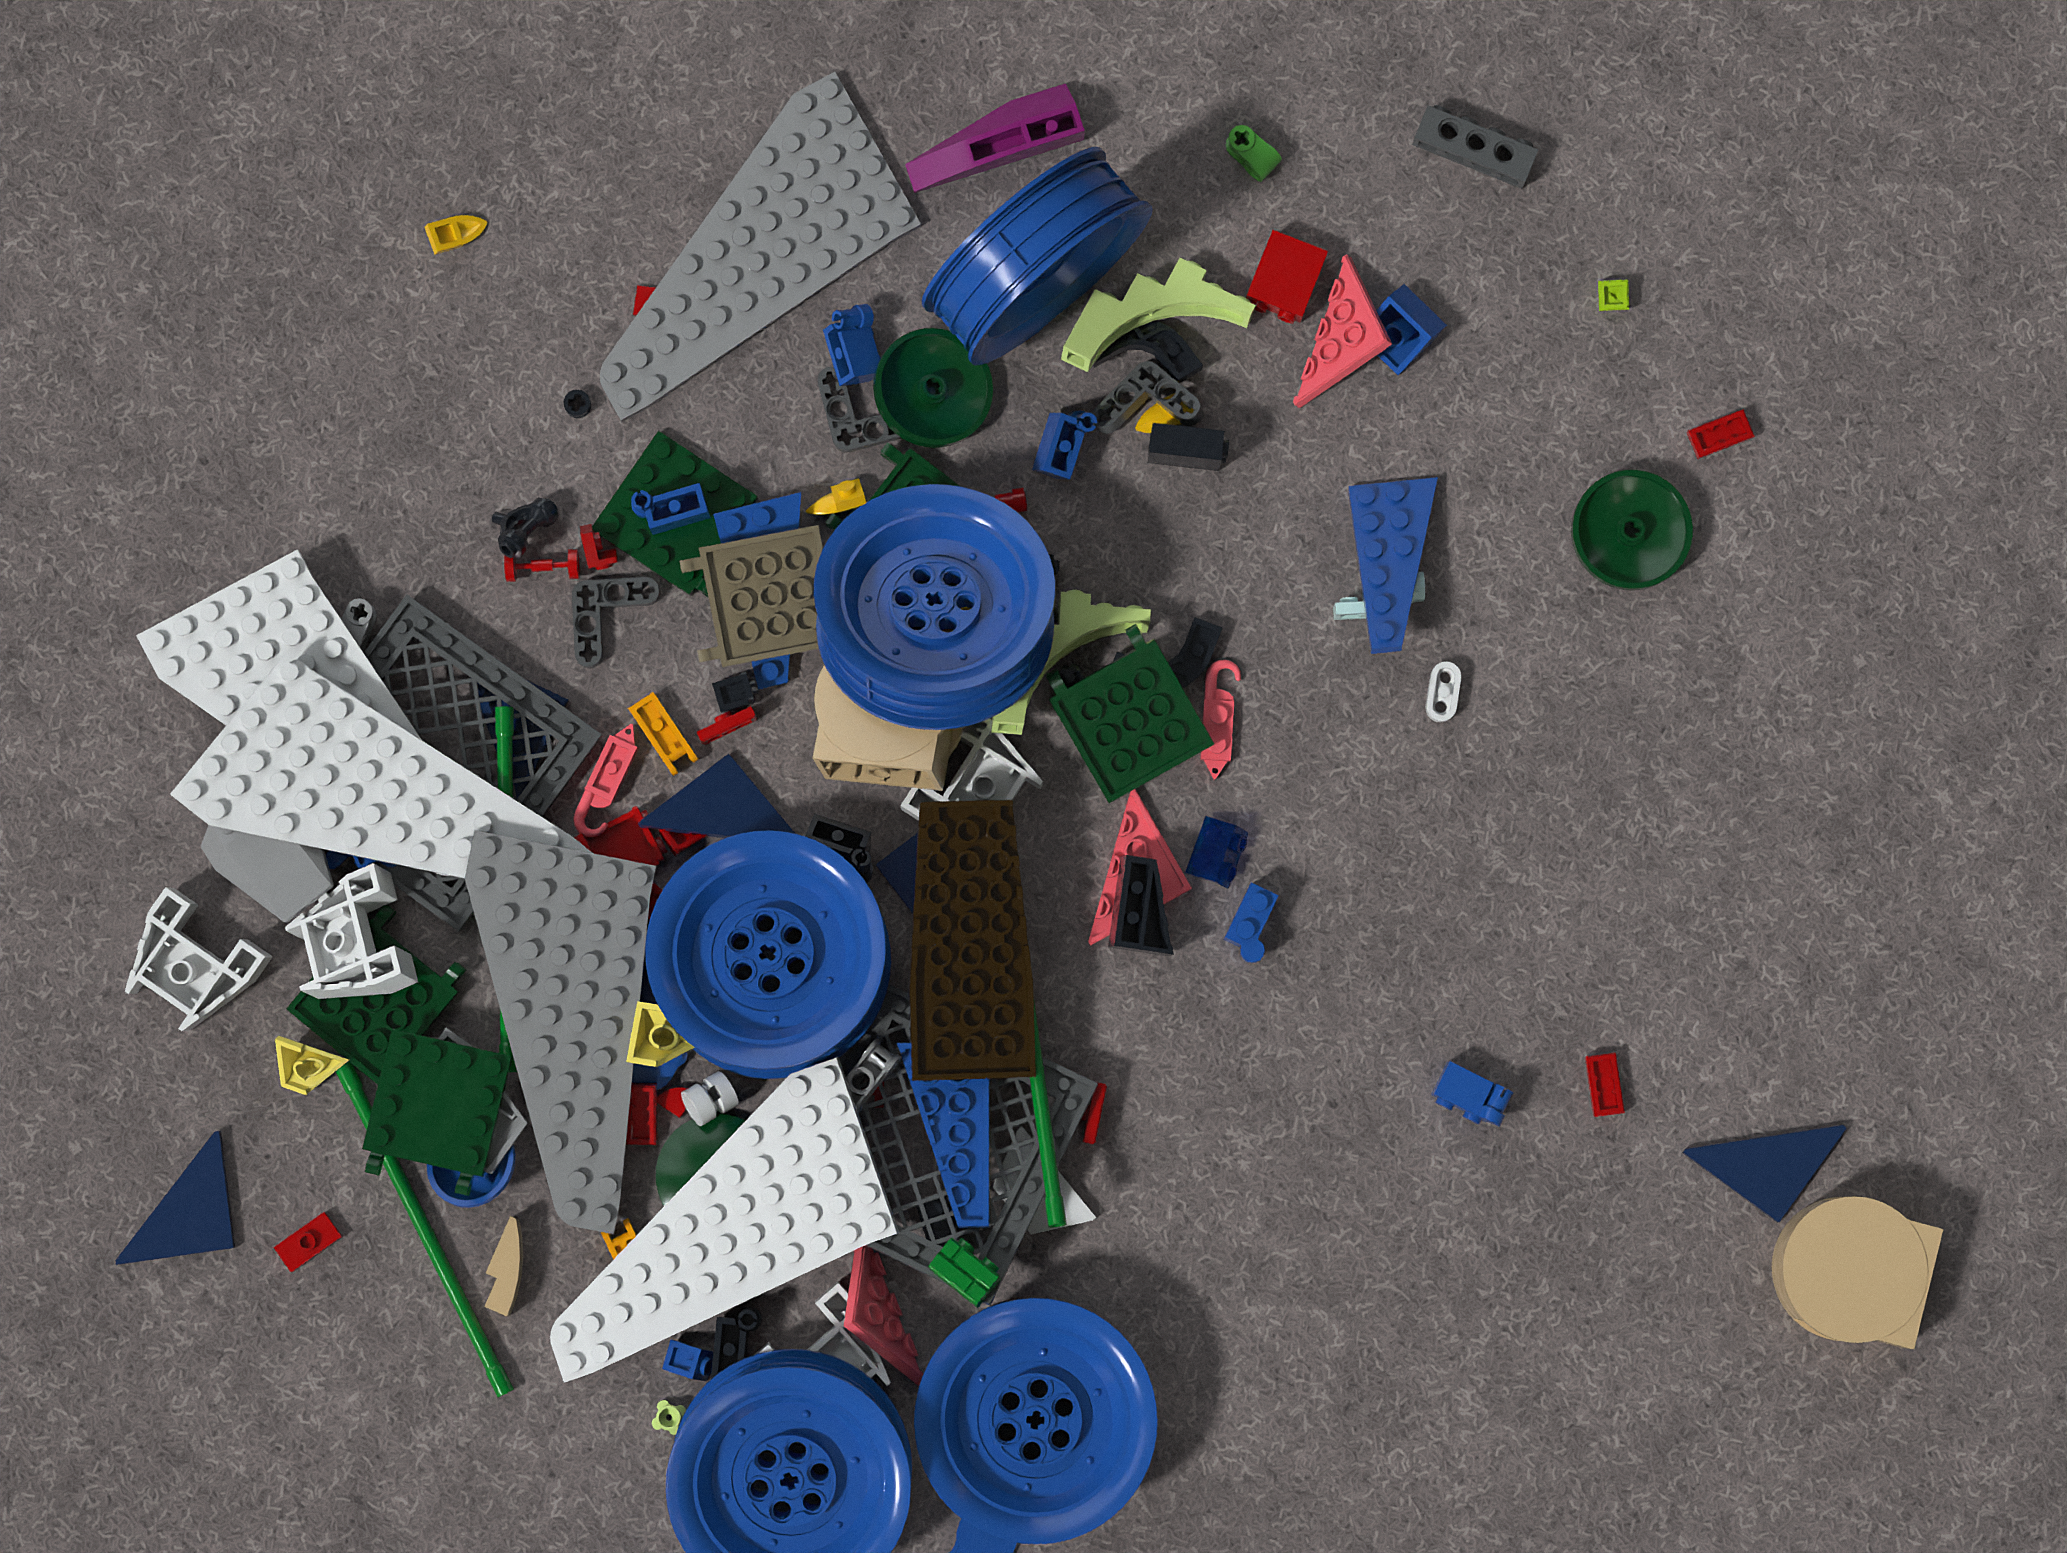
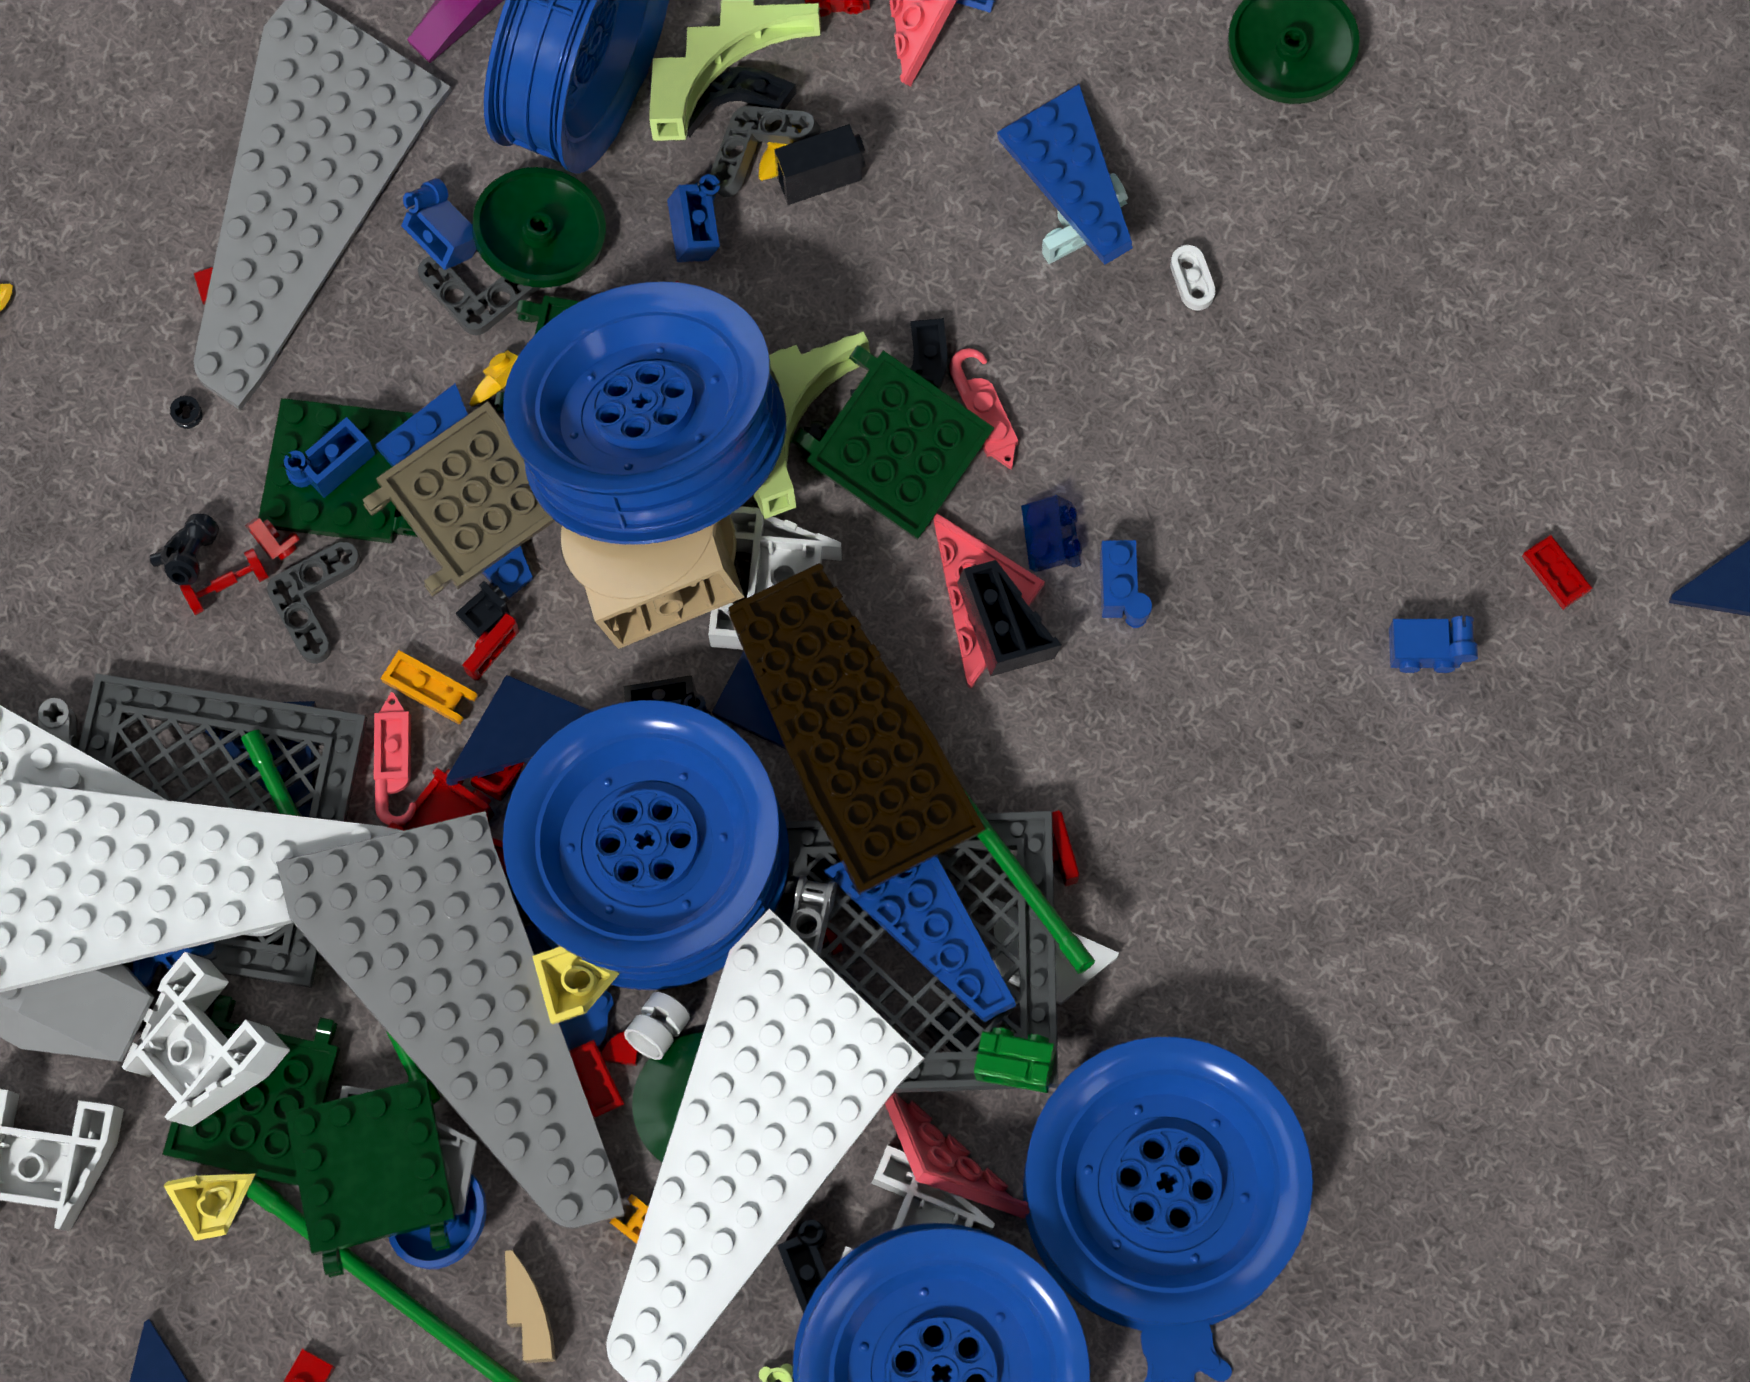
camera: 20 degrees left, 10 degrees down
blue bracket [662,1339,714,1381] -> none

